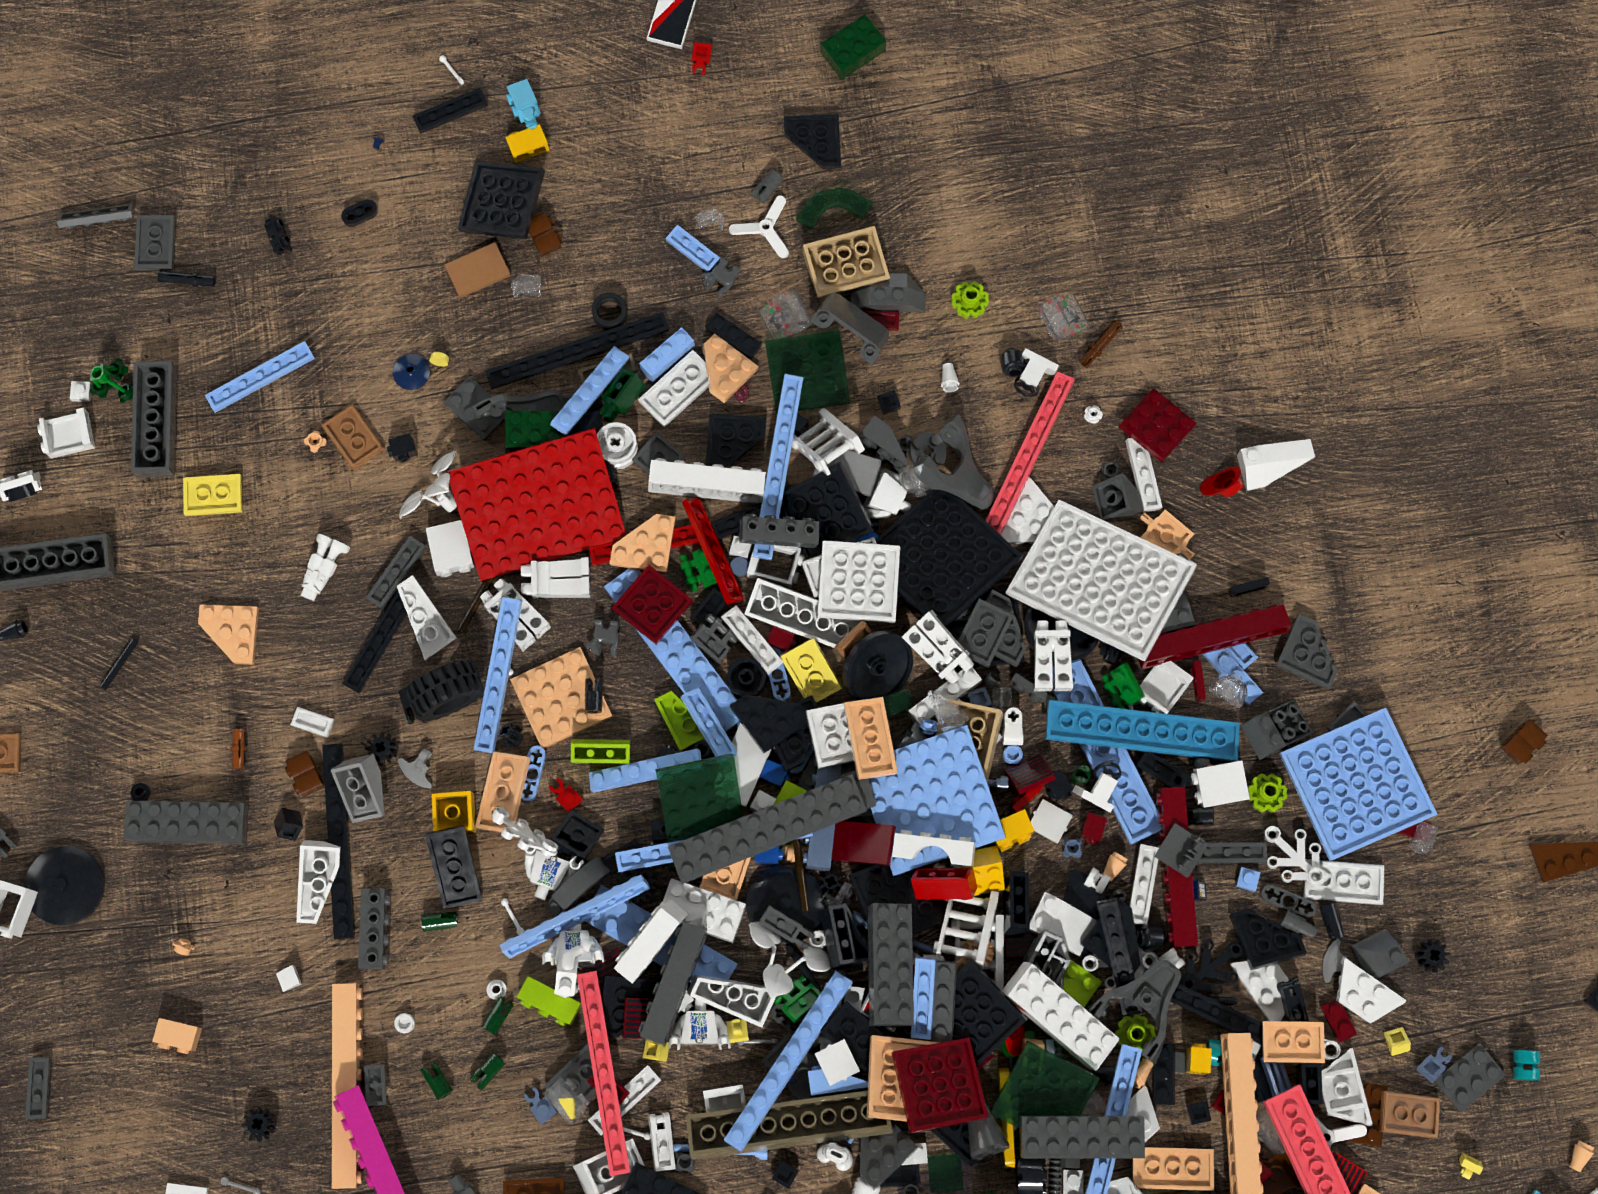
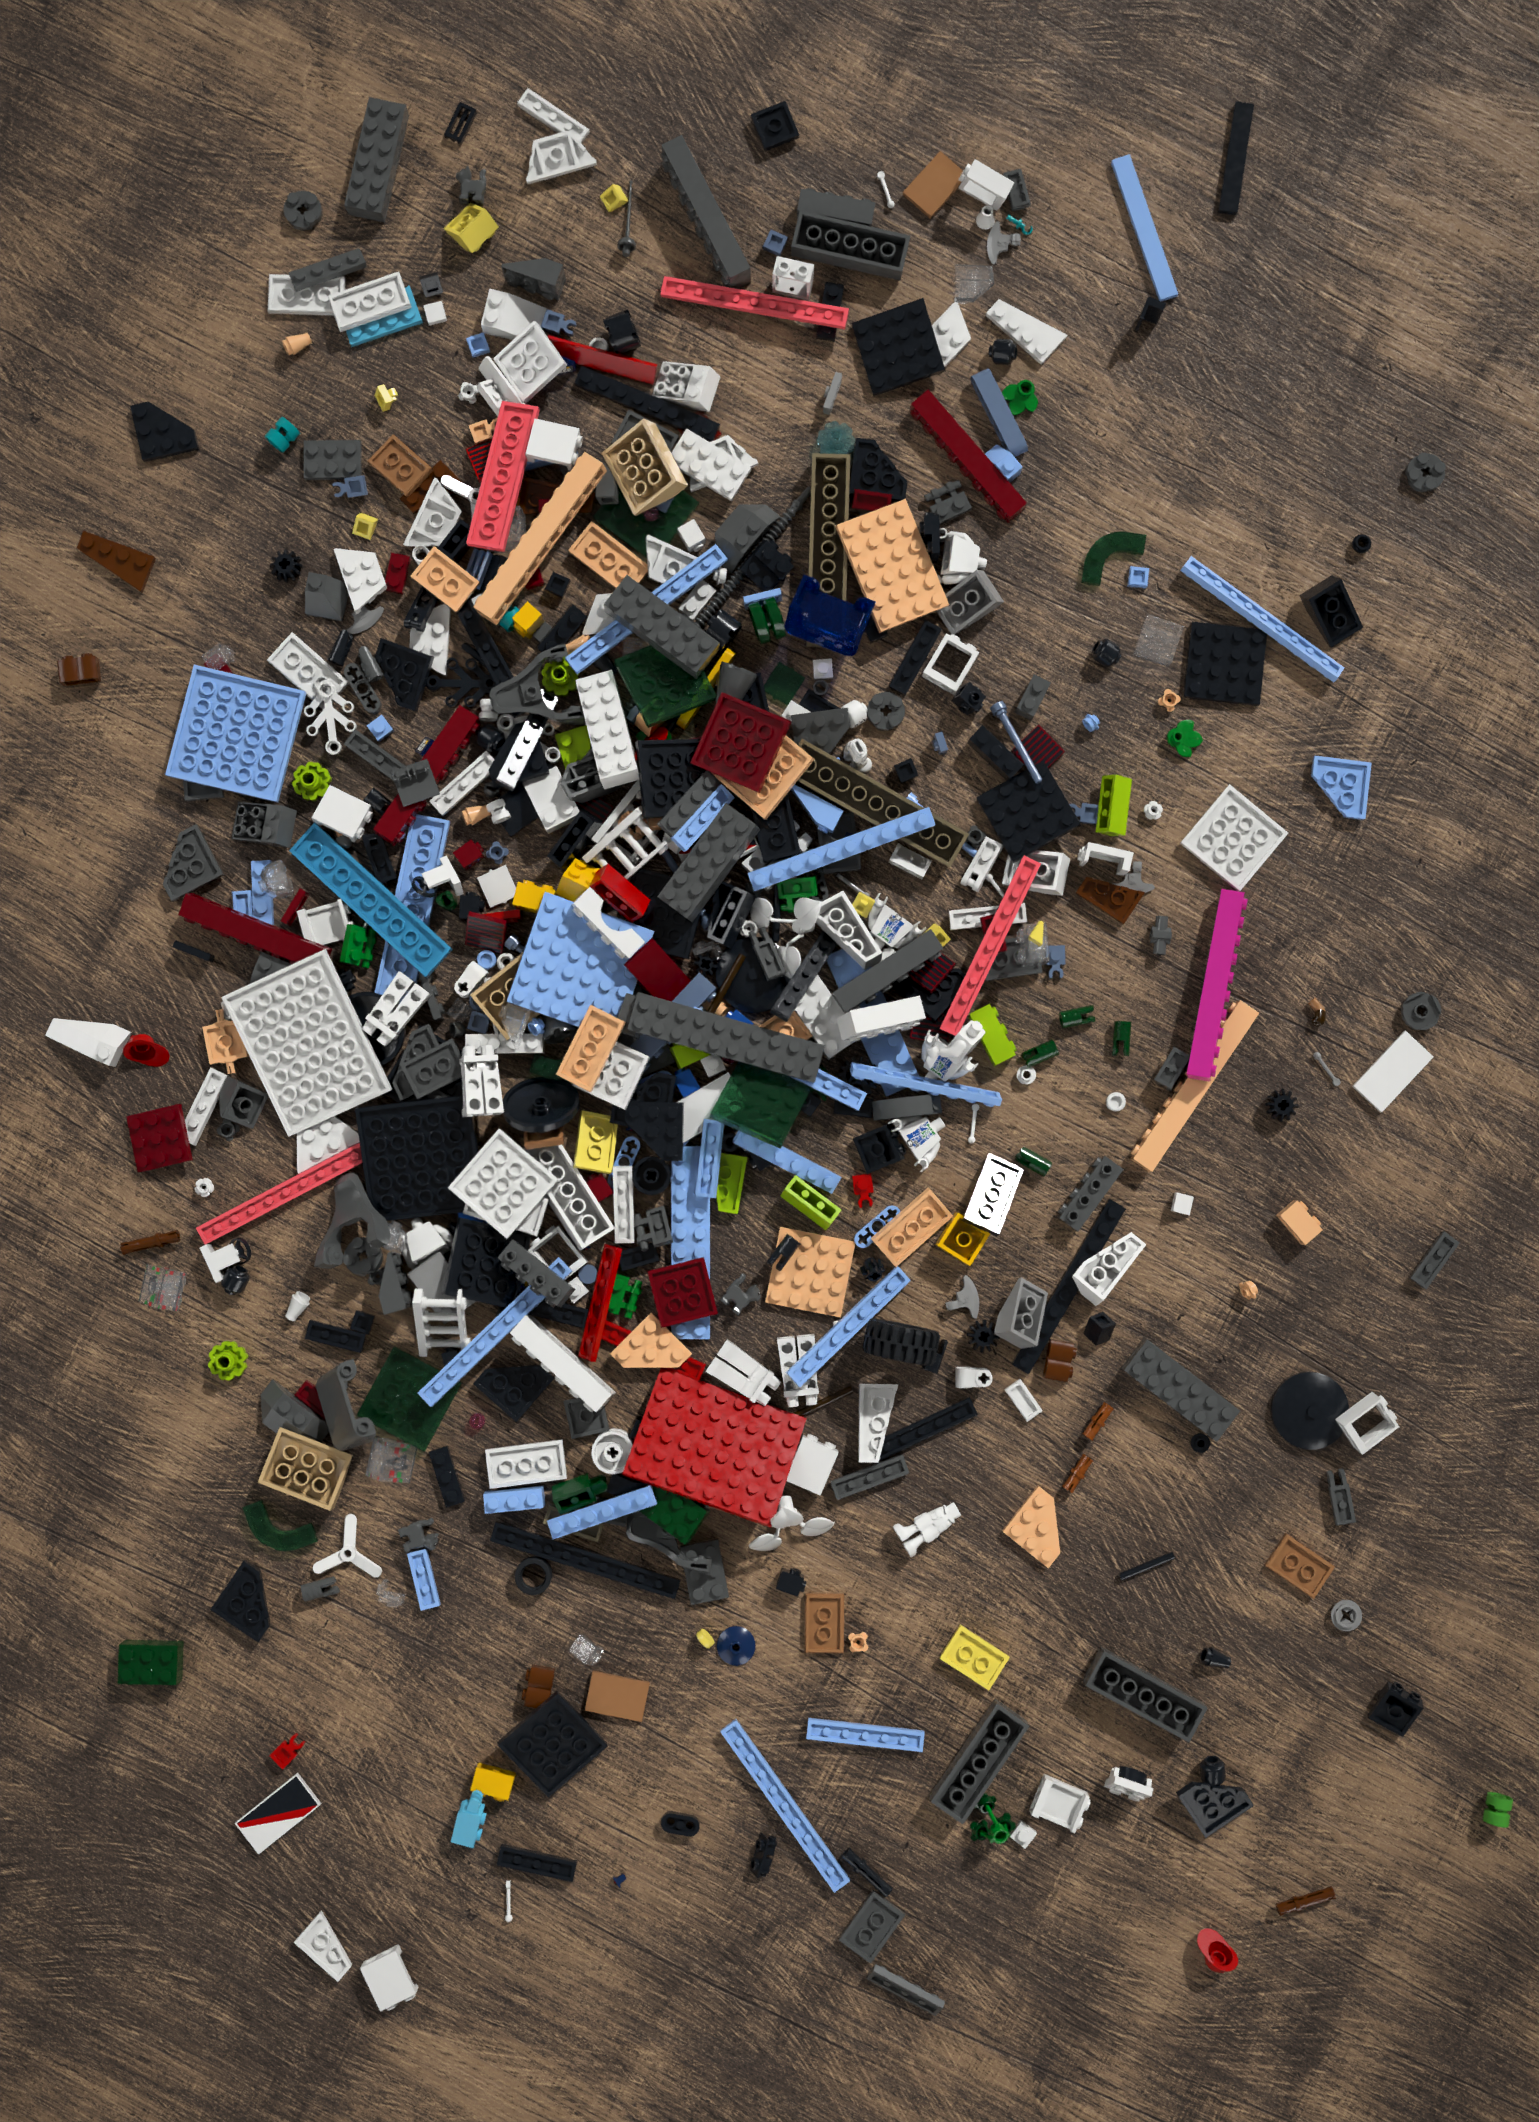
camera: 145 degrees left, 10 degrees up
white plant [492,807,558,857] -> none
light nougat plate [702,334,759,403] -> none
white piece [815,1039,860,1086] -> none
none -> black plate [305,1320,367,1353]
none -> white plate [497,953,515,970]
none -> light blue plate [720,1719,850,1893]
none -> black tile [770,930,837,1022]
none -> white piece [955,1367,993,1388]
none -> dark orange pin [1062,1454,1093,1493]

